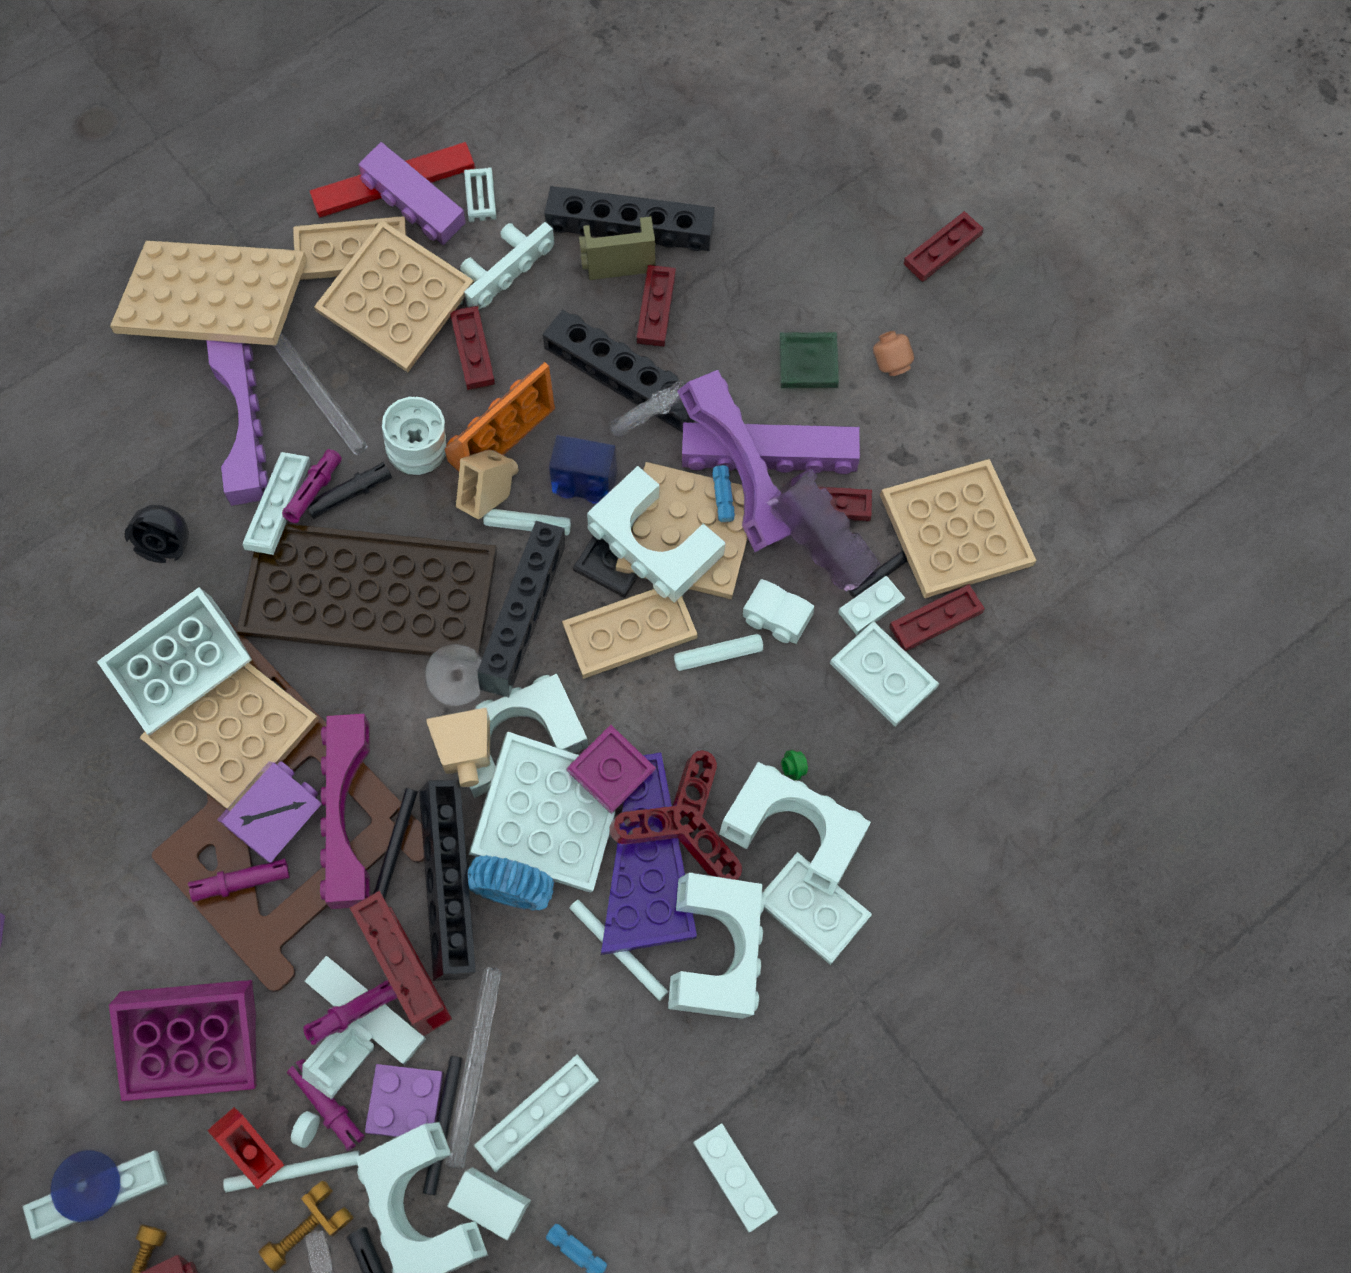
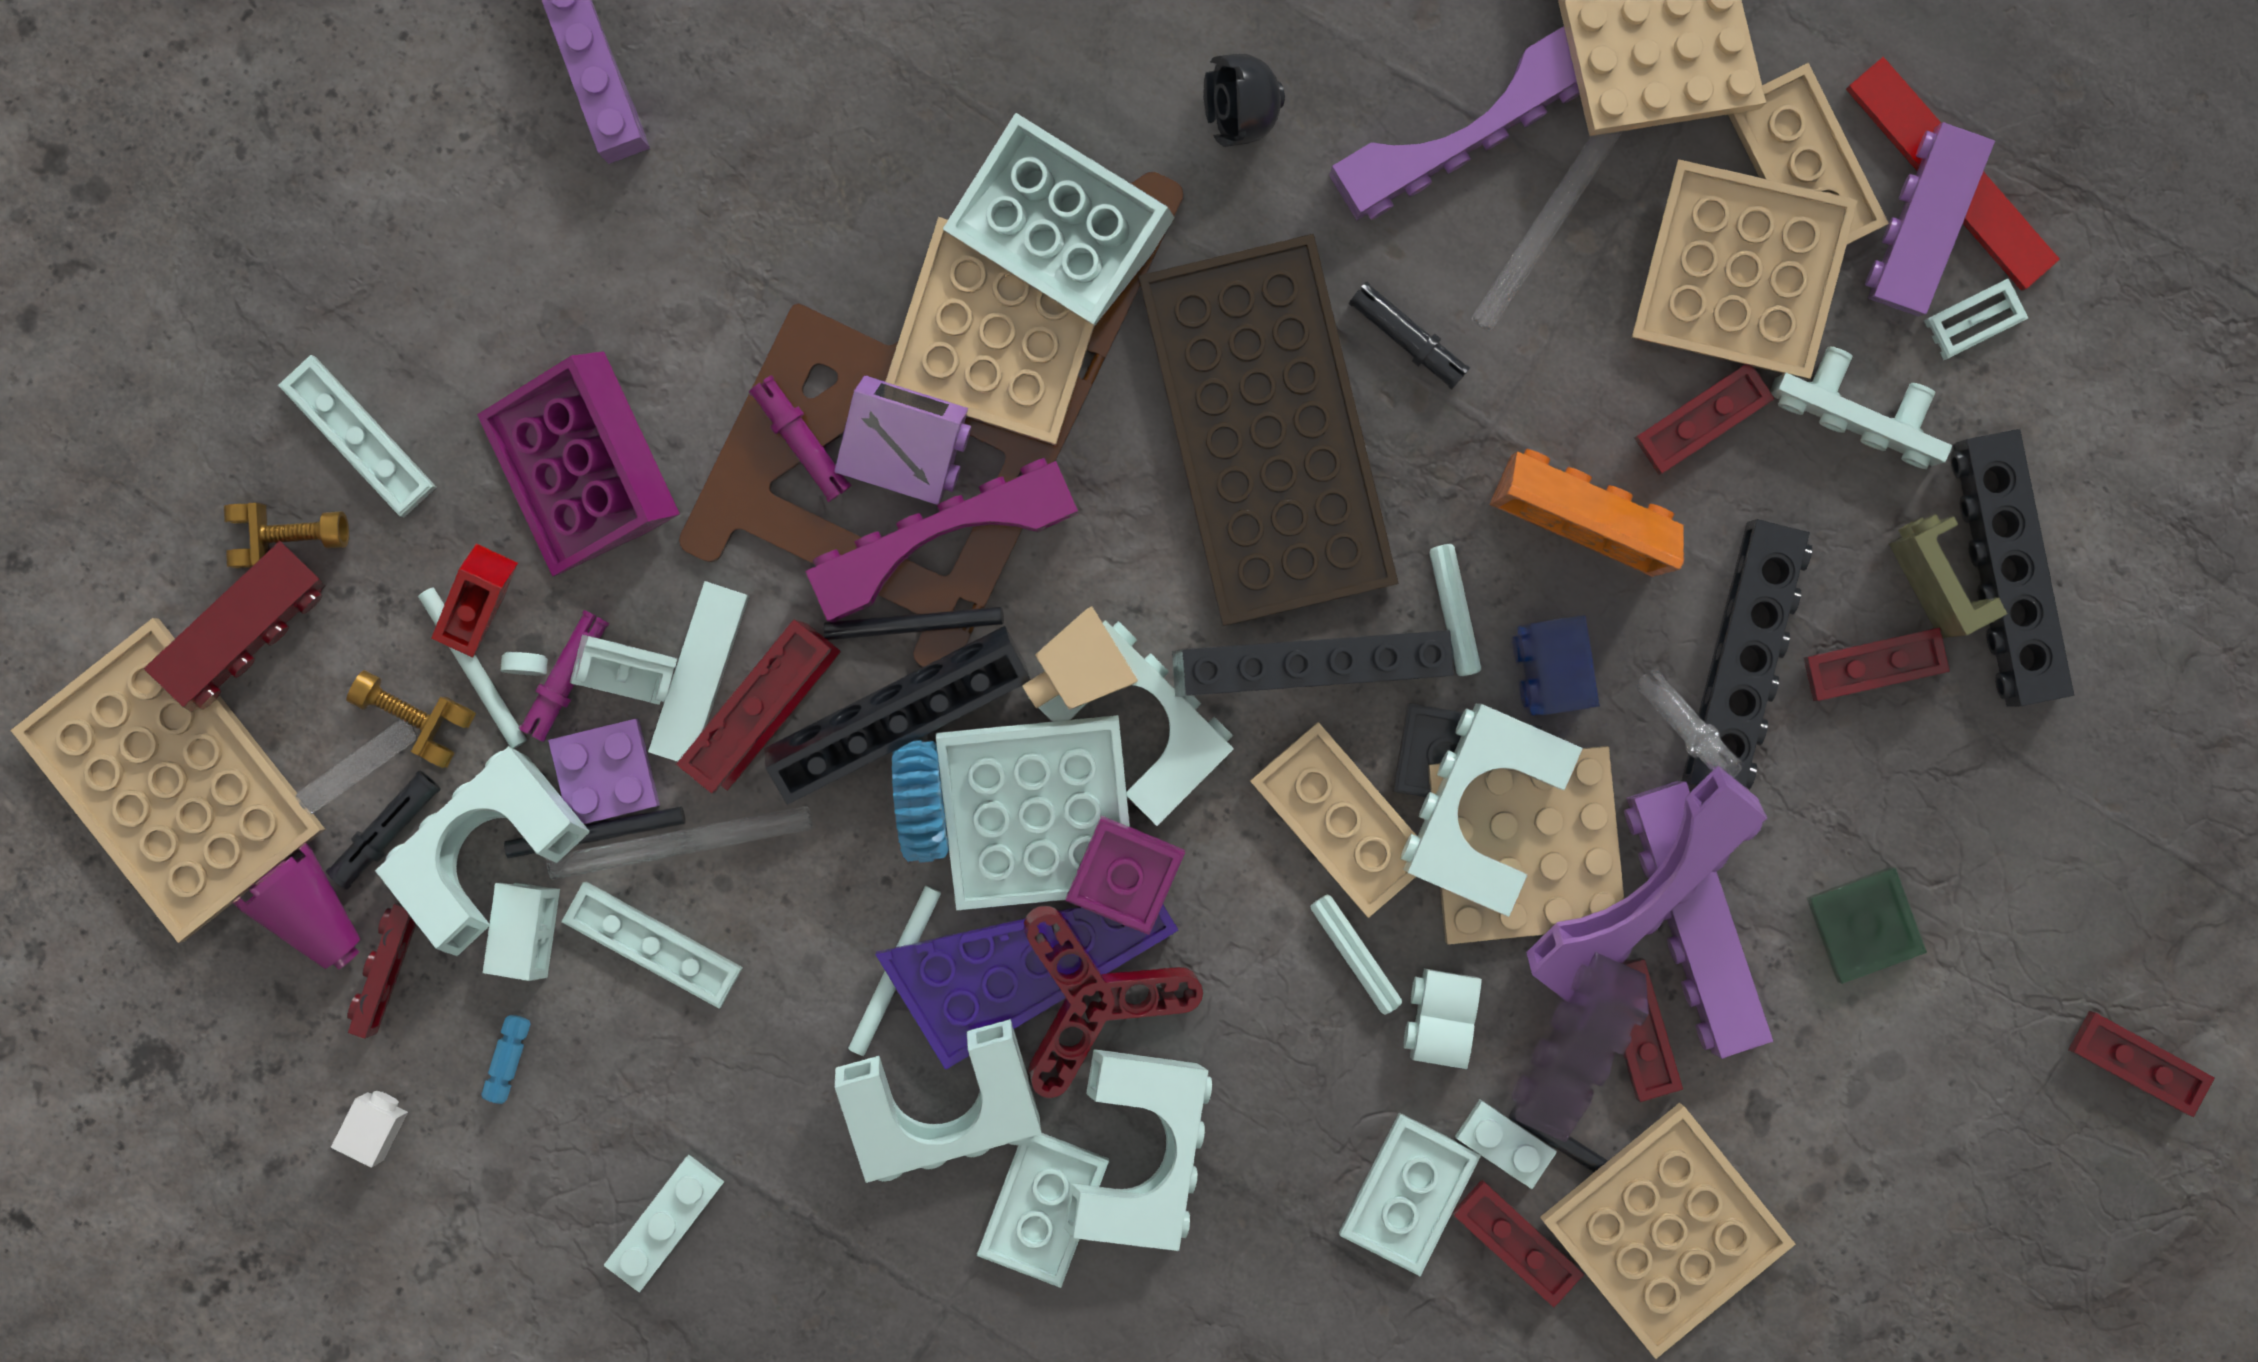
camera: 70 degrees right, 20 degrees up
clear blue dish [51,1150,121,1222] -> none
light aqua tile [242,452,311,555] -> none
magenta pin [282,449,342,523] -> none
magenta pin [303,980,397,1045] -> none
light aqua wheel [382,397,447,475] -> none
clear dish [425,644,482,706] -> none
tan torso [456,450,519,519] -> none
dark azure axle [712,465,735,522] -> none
green plate [781,750,808,781] -> none
nougat head [873,331,915,376] -> none

